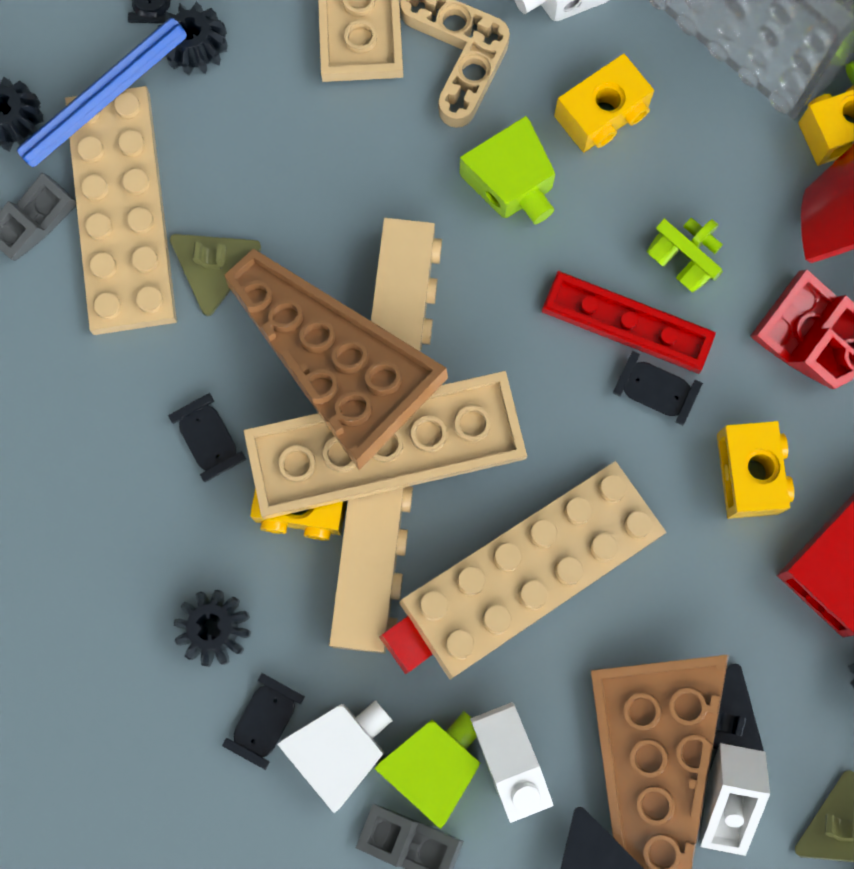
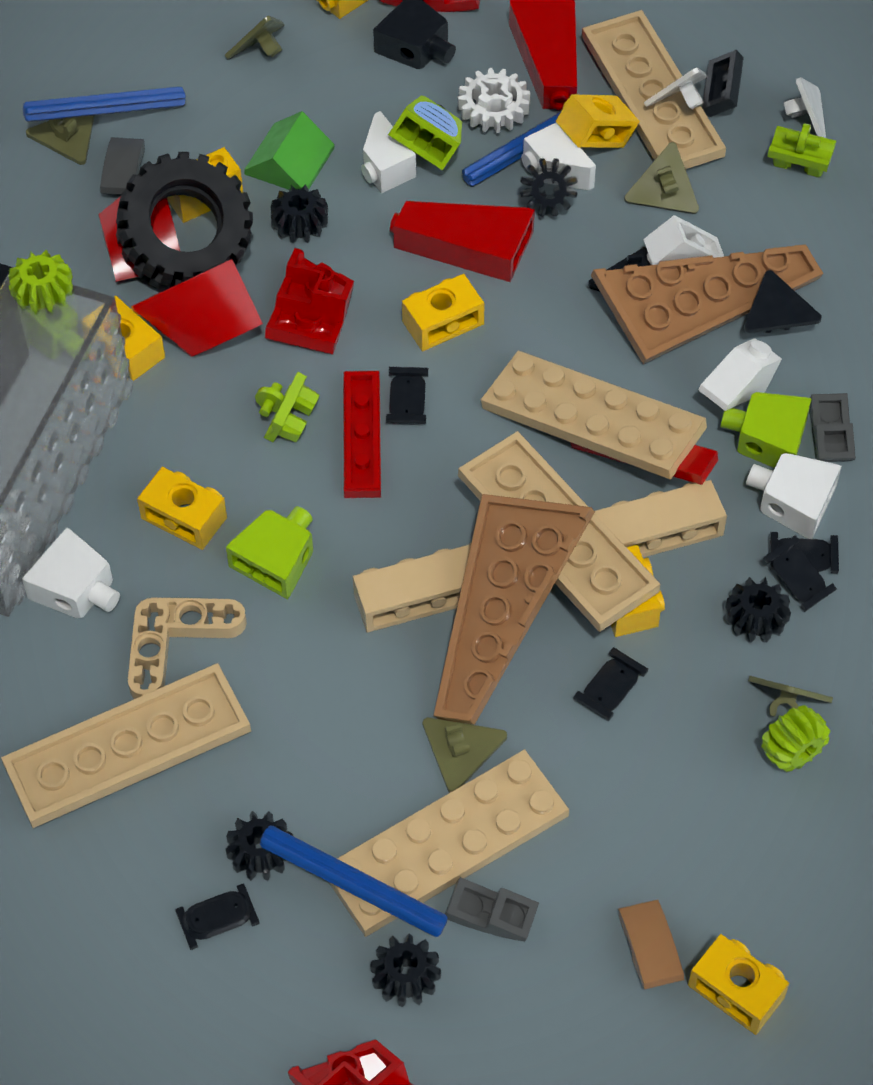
camera: 115 degrees left, 20 degrees down
none -> olive piece [748,676,833,716]
none -> lime gear [761,705,831,772]
none -> black piece [763,535,837,612]

